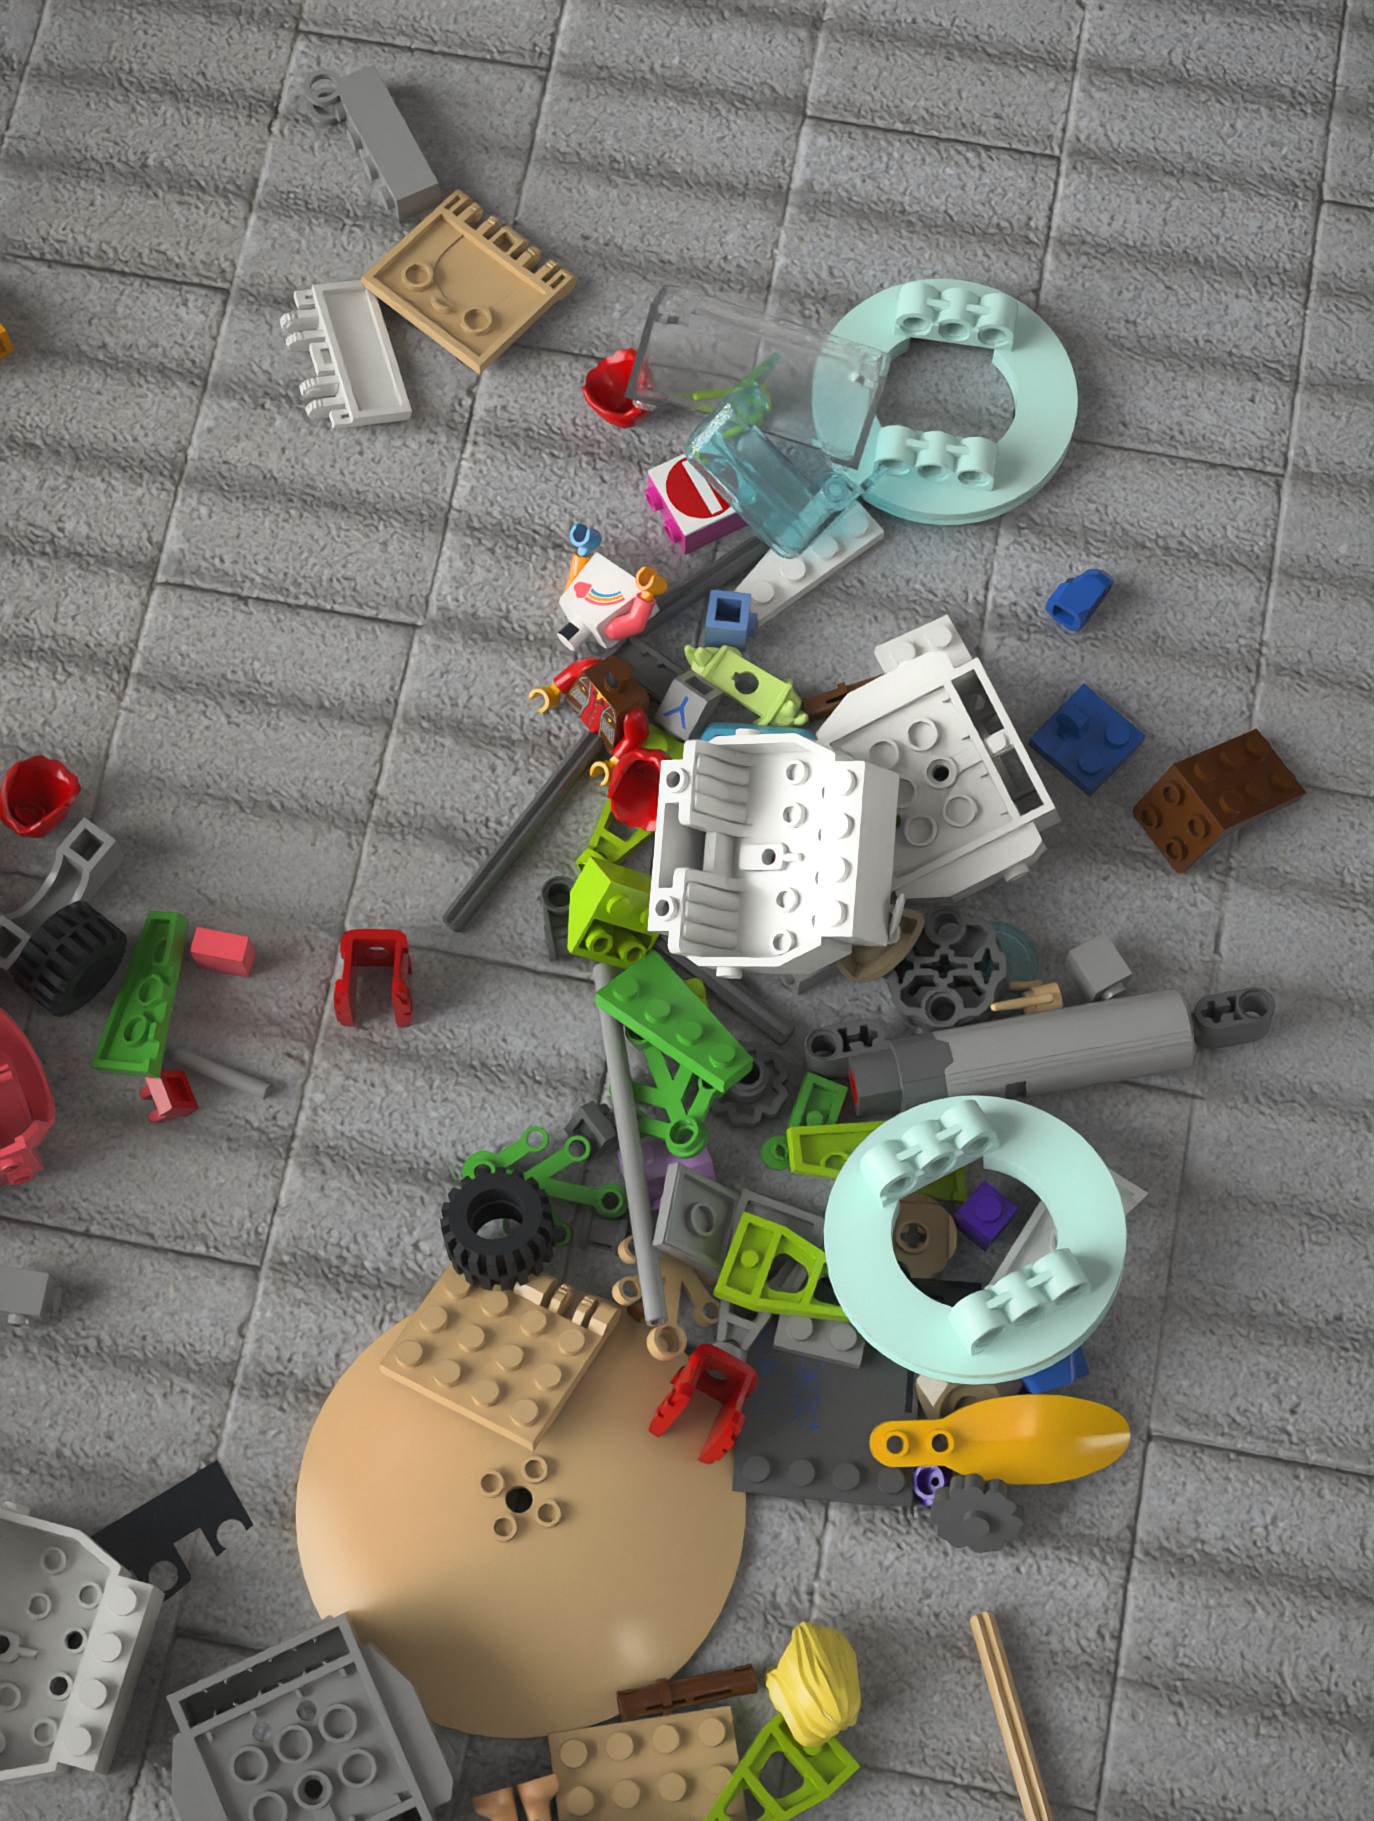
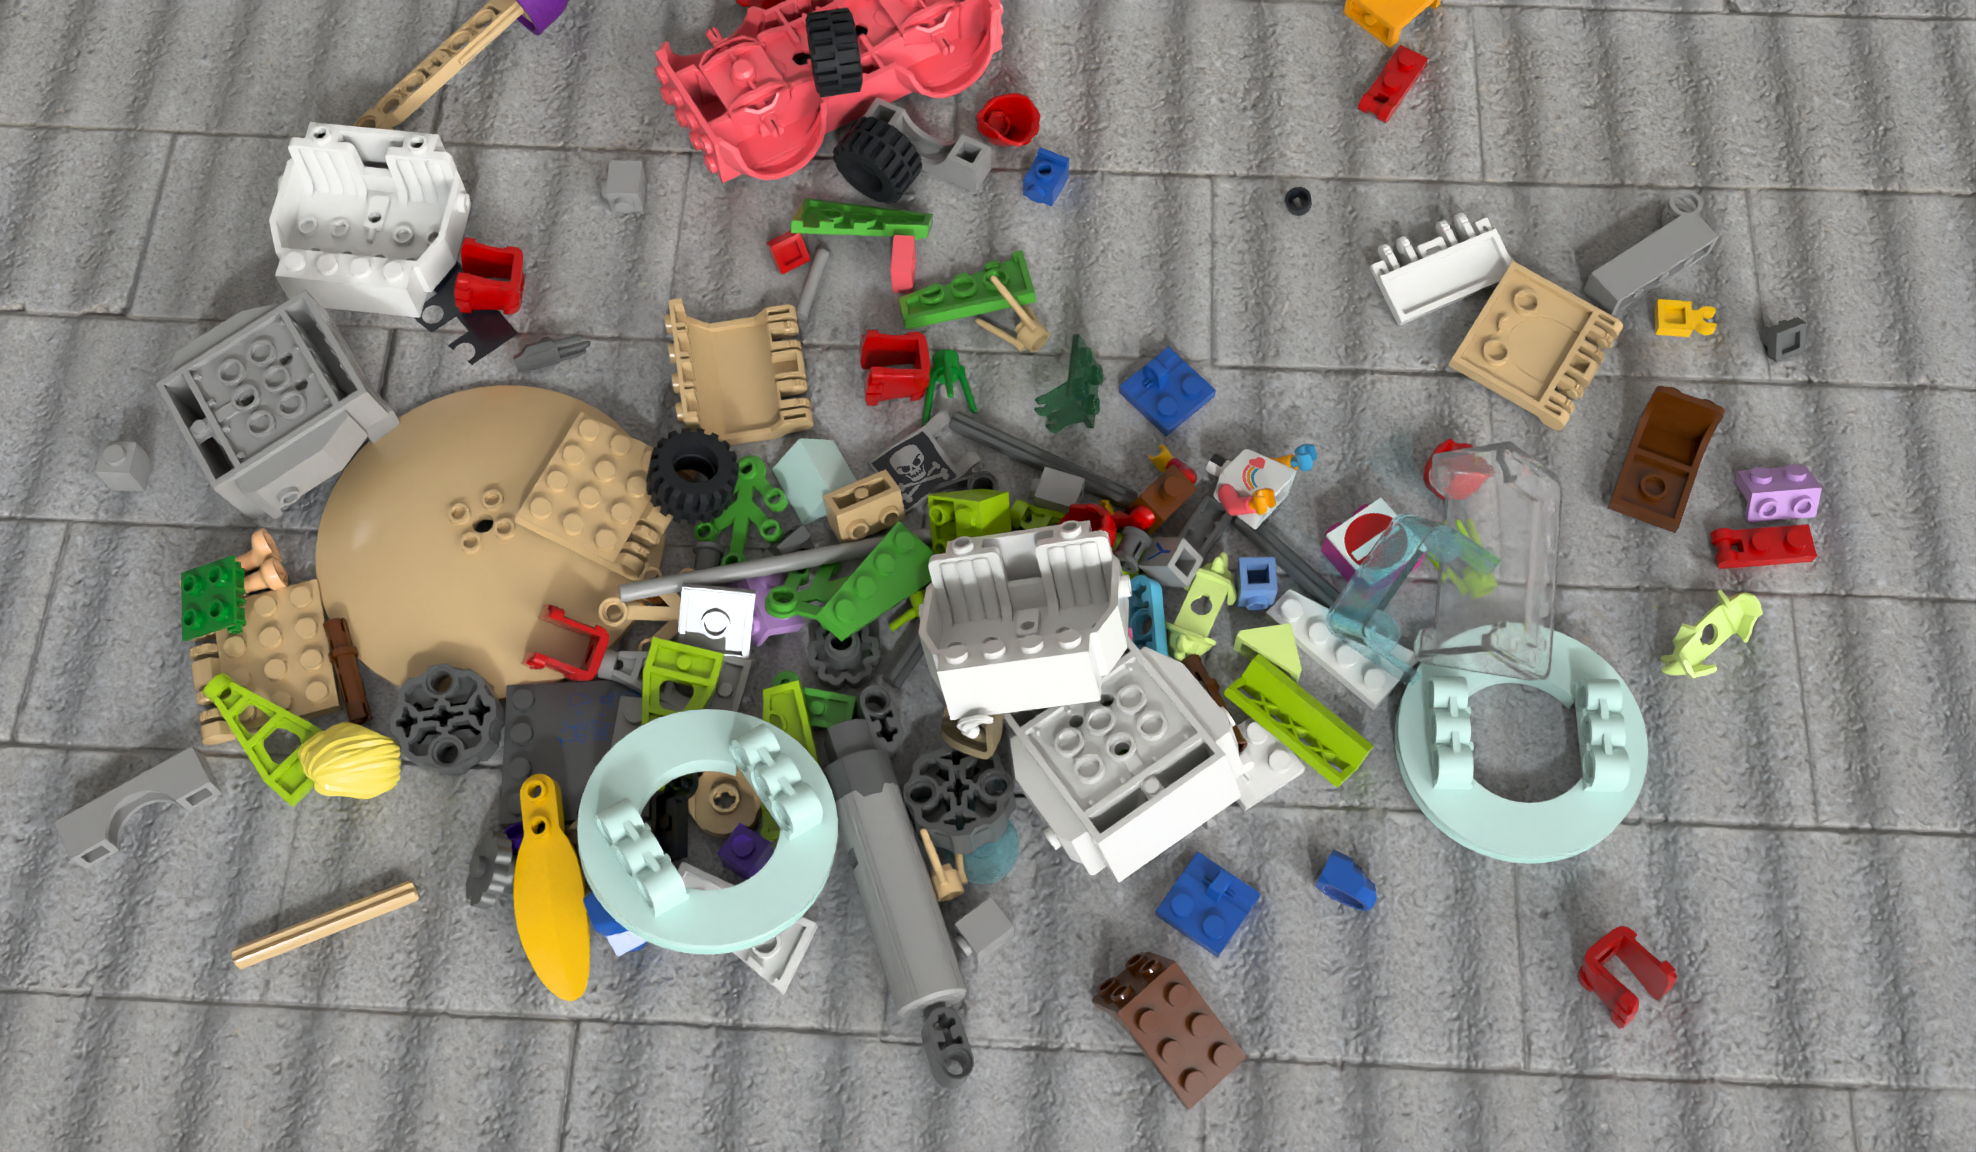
camera: 85 degrees right, 5 degrees down
none -> dark grey connector [390,663,505,776]
none -> red piece [454,237,525,315]
none -> dark grey piece [513,335,591,372]
none -> tan hinge [664,298,814,446]
none -> light aqua slope [772,438,857,526]
none -> tan brick [822,469,906,544]
none -> flag [868,411,982,516]
none -> bright green wing [898,250,1036,330]
none -> green plant [921,349,977,427]
none -> tan plant [975,275,1050,353]
none -> blue brick [1023,147,1069,206]
none -> light grey brick [1029,467,1085,514]
none -> clear green plate [1034,334,1104,433]
none -> dark grey bush [1112,526,1152,573]
none -> blue hinge [1119,347,1216,437]
none -> lime fence [1223,654,1374,788]
none -> yellowish green slope [1233,623,1302,683]
none -> black hinge [1285,187,1312,216]
none -> red plate [1357,45,1428,123]
none -> red piece [1577,926,1678,1029]
none -> reddish brown bracket [1607,386,1725,533]
none -> yellow plate [1654,299,1717,337]
none -> yellowish green piece [1660,589,1763,679]
none -> red plate [1710,524,1817,569]
none -> lavender bracket [1735,464,1822,522]
none -> dark grey tile [1760,317,1806,362]

